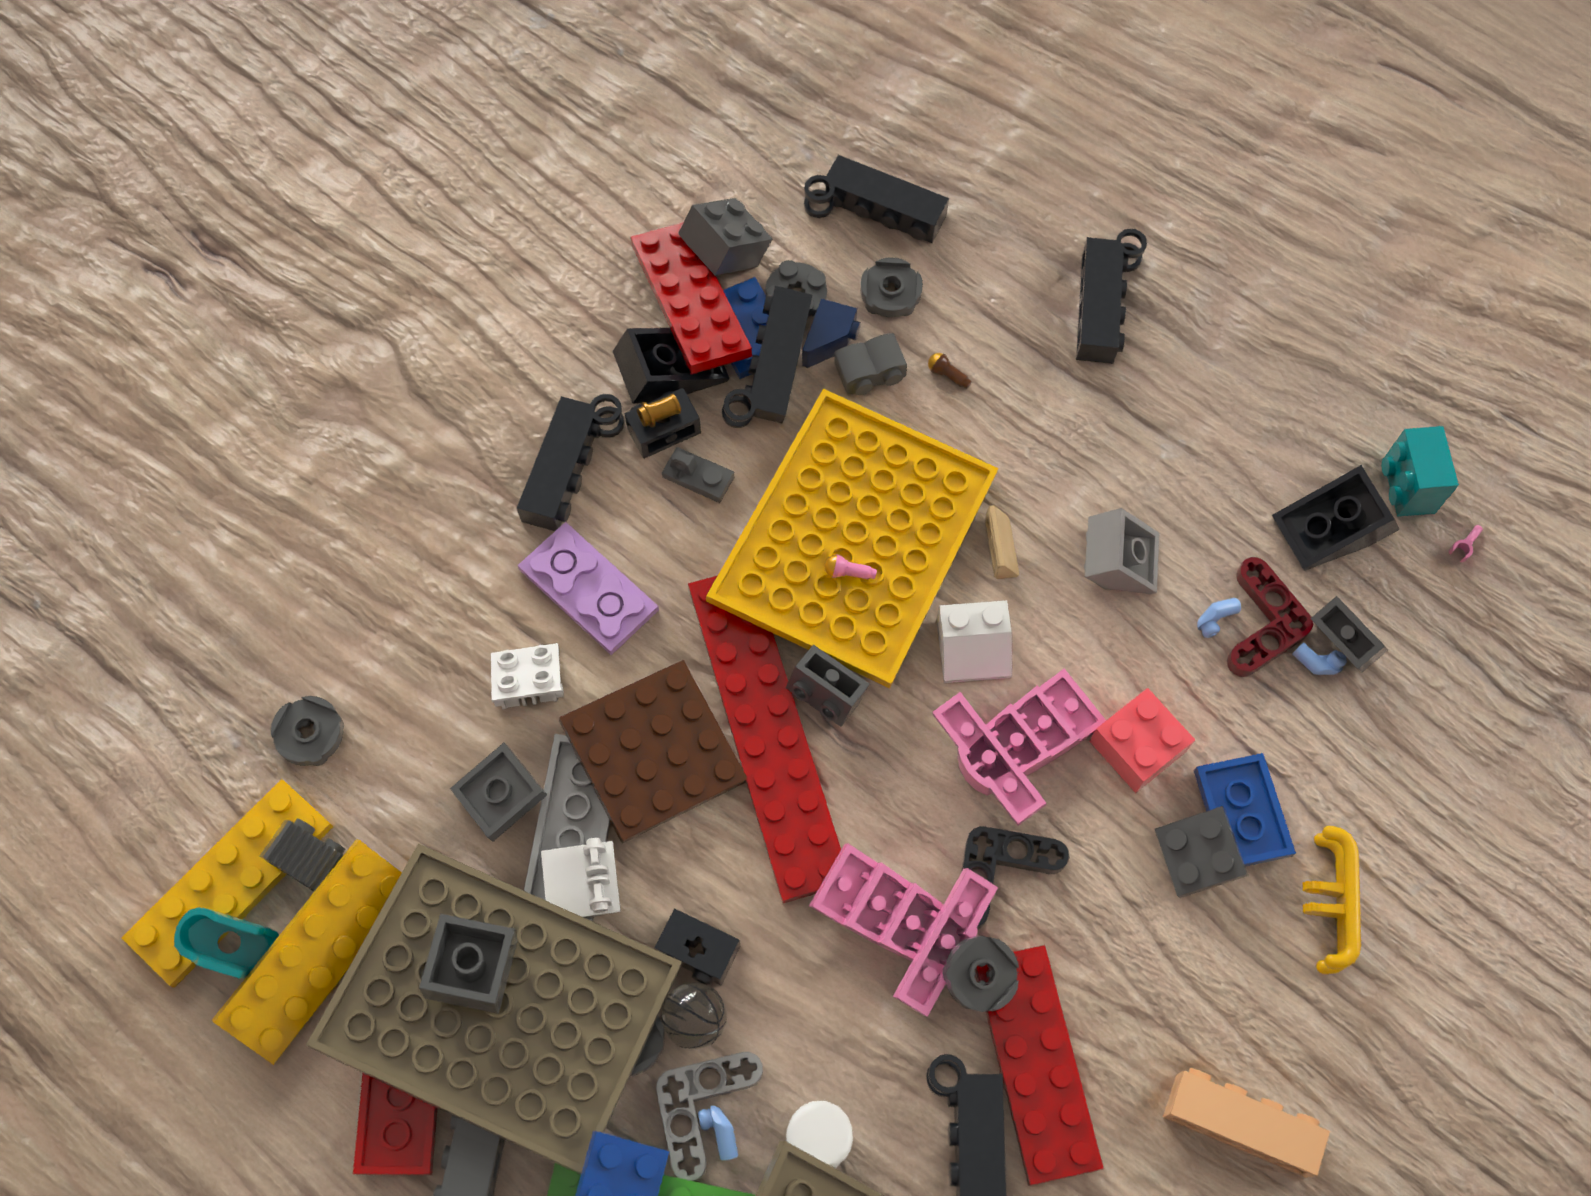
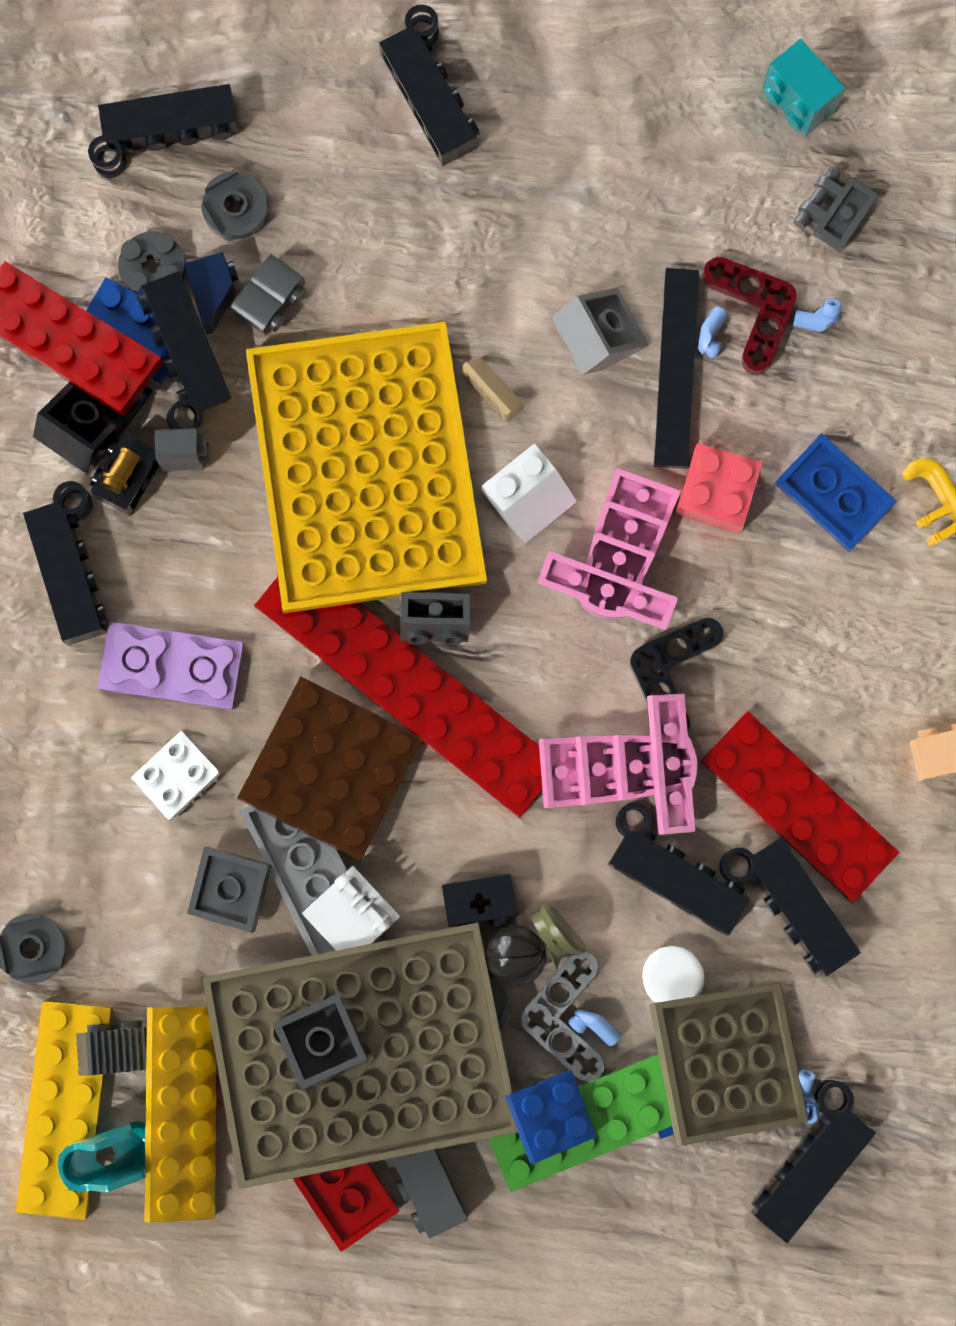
camera: 30 degrees left, 15 degrees up
dark grey hinge [662,447,735,503] -> none
dark grey brick [678,198,773,276] -> none
bright pink piece [825,554,877,579] -> none
reddish brown piece [928,353,972,389] -> none
dark grey plate [942,936,1019,1012] -> none
dark grey plate [1155,806,1249,898] -> none
black slope [1272,465,1400,571] -> none
dark grey brick [1310,596,1388,672] -> none
bright pink hand [1449,525,1483,563] -> none
none -> dark grey brick [155,428,211,471]
none -> olive piece [531,903,586,970]
none -> black hinge [607,803,750,936]
none -> black tile [653,268,699,469]
none -> dark grey plate [793,167,878,253]

